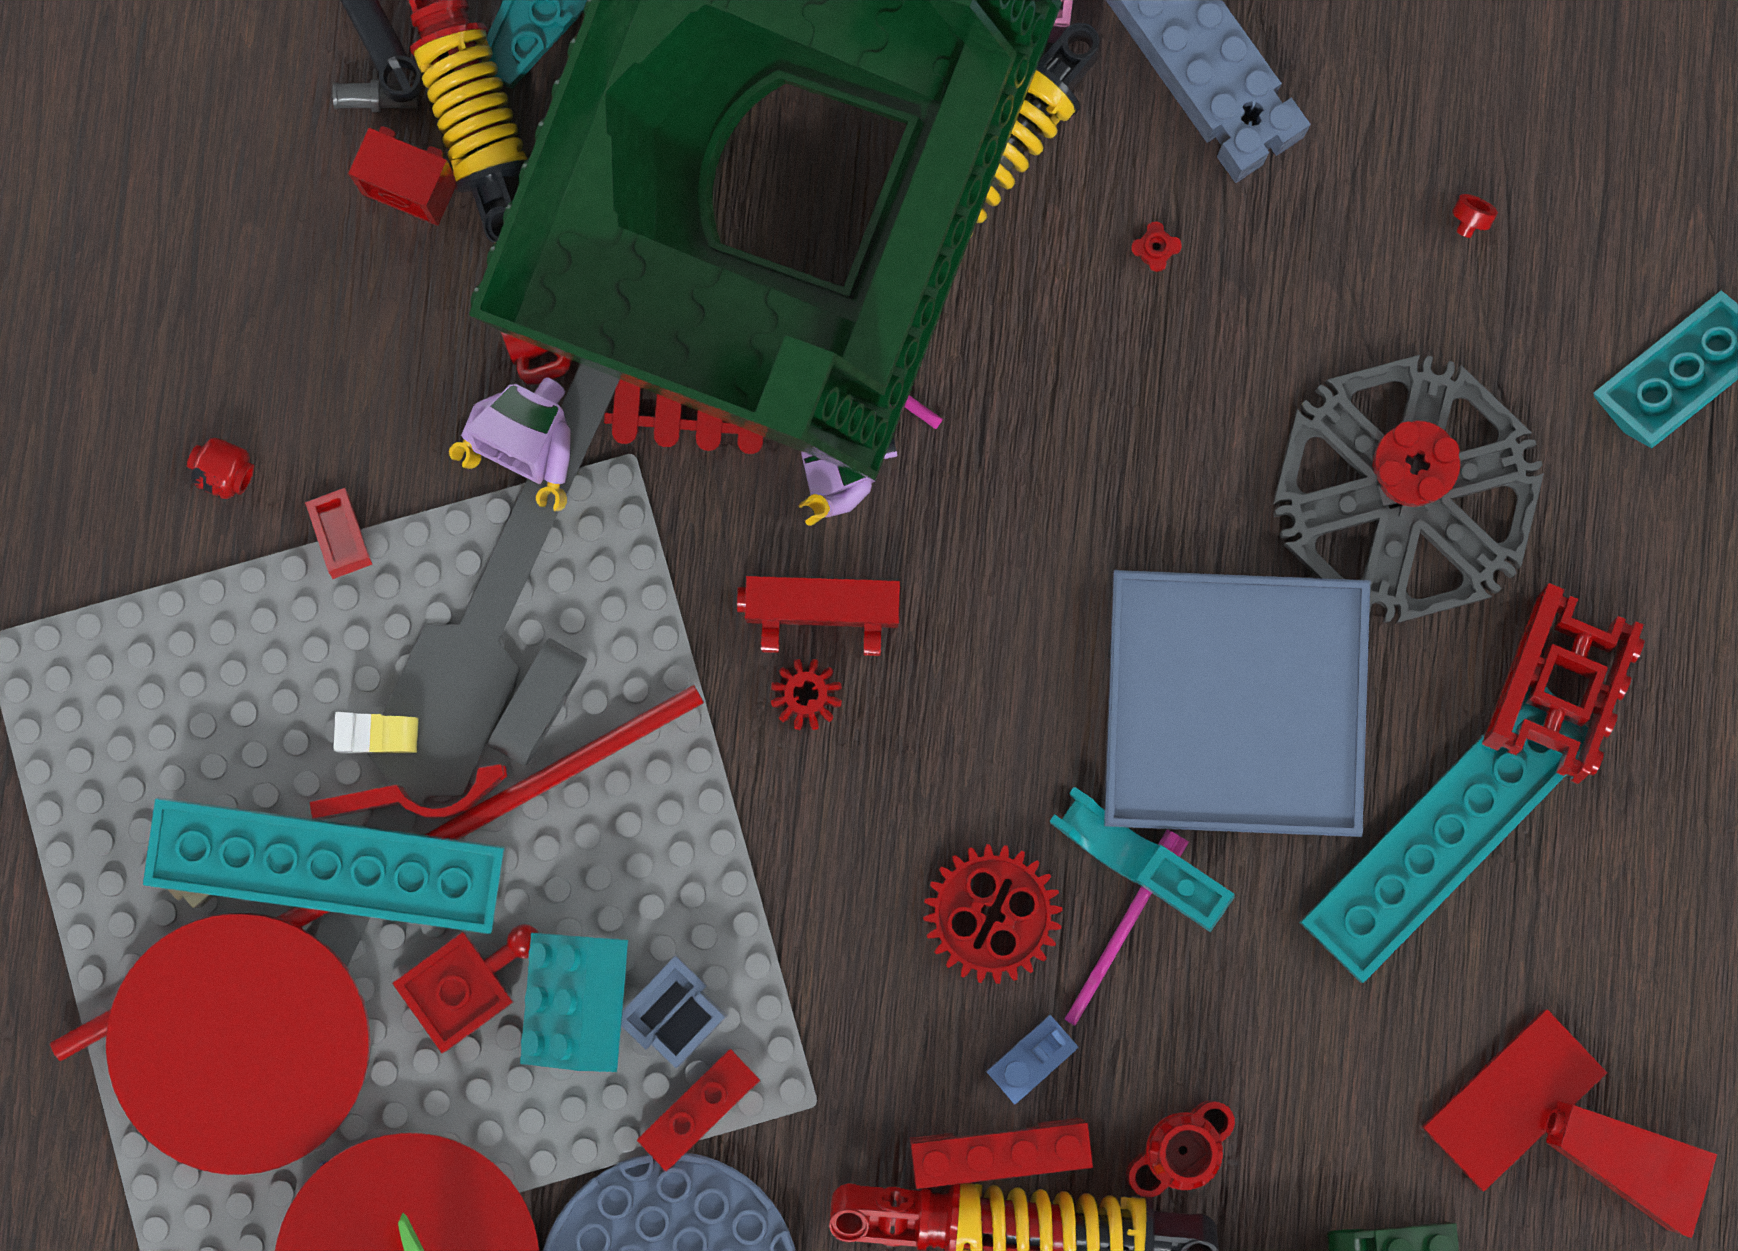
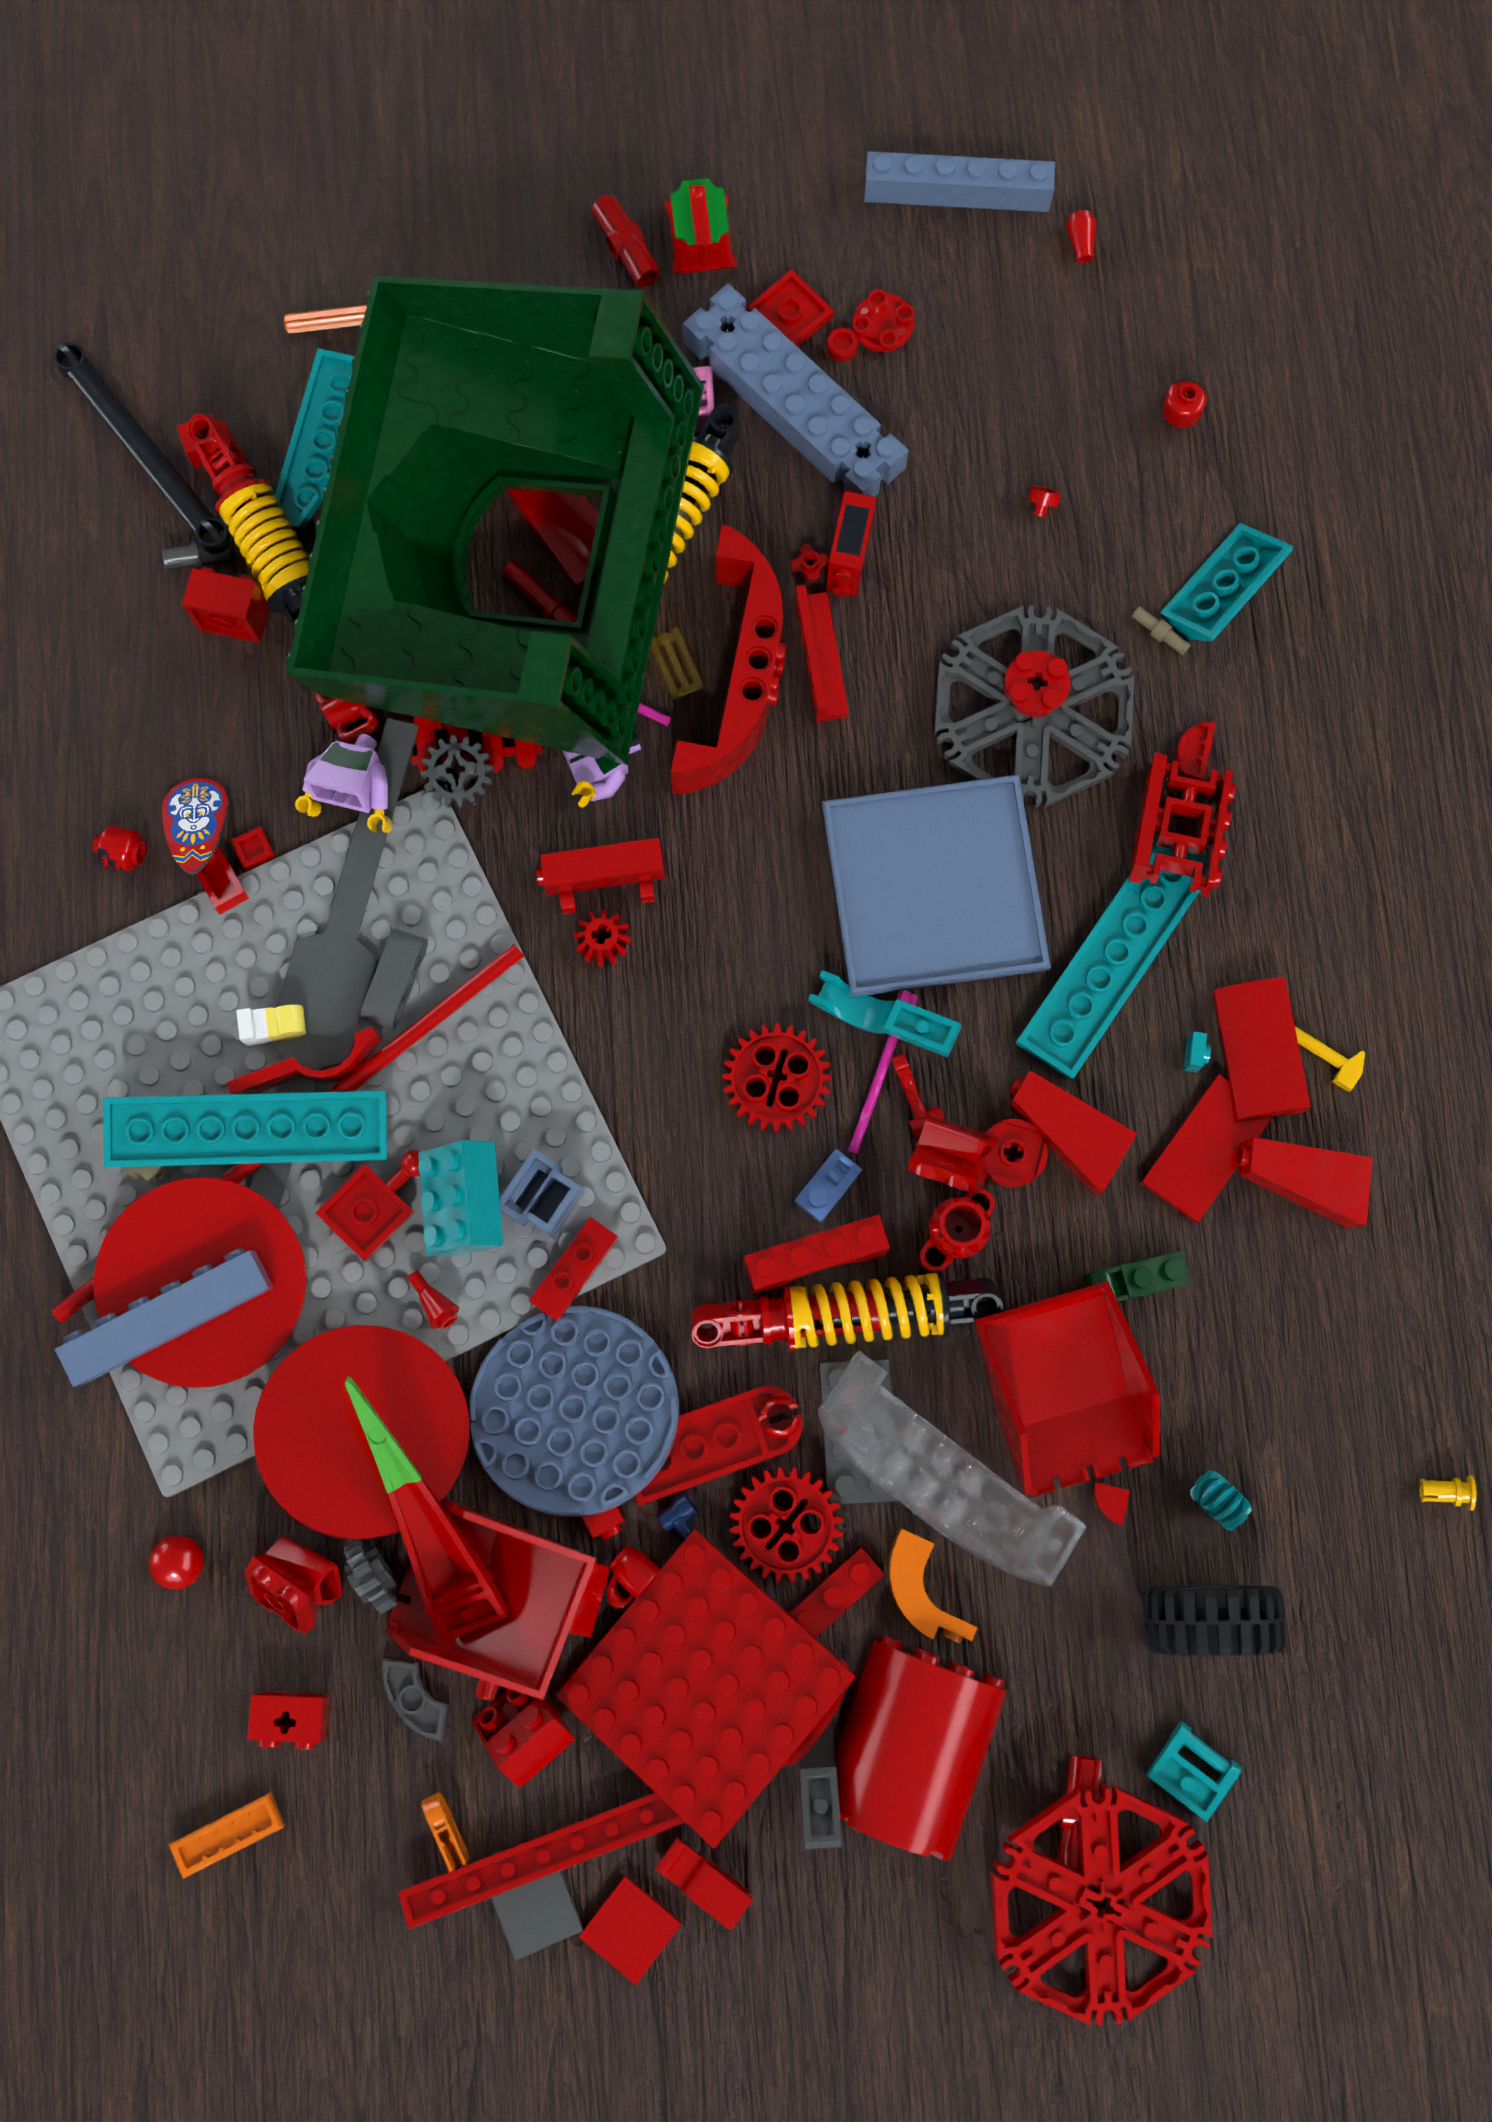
camera: 10 degrees left, 5 degrees down
none -> sand blue brick [55,1247,274,1387]
none -> shield [162,778,229,875]
none -> red tile [231,826,276,871]
none -> red cone [407,1270,460,1330]
none -> dark grey gear [421,735,494,809]
none -> red pin [502,560,577,622]
none -> red slope [506,488,598,595]
none -> clear yellow tile [651,627,703,699]
none -> red slope [671,525,786,795]
none -> red fence [795,585,849,722]
none -> red brick [826,491,877,597]
none -> red brick [891,1053,945,1140]
none -> red piece [908,1116,1000,1193]
none -> red plate [983,1119,1048,1188]
none -> red slope [1009,1071,1137,1196]
none -> dark tan bar [1132,606,1191,655]
none -> red head [1162,379,1207,429]
none -> red tile [1175,722,1216,781]
none -> teal plate [1183,1032,1211,1073]
none -> red slope [1212,977,1311,1121]
none -> yellow piece [1295,1026,1365,1092]

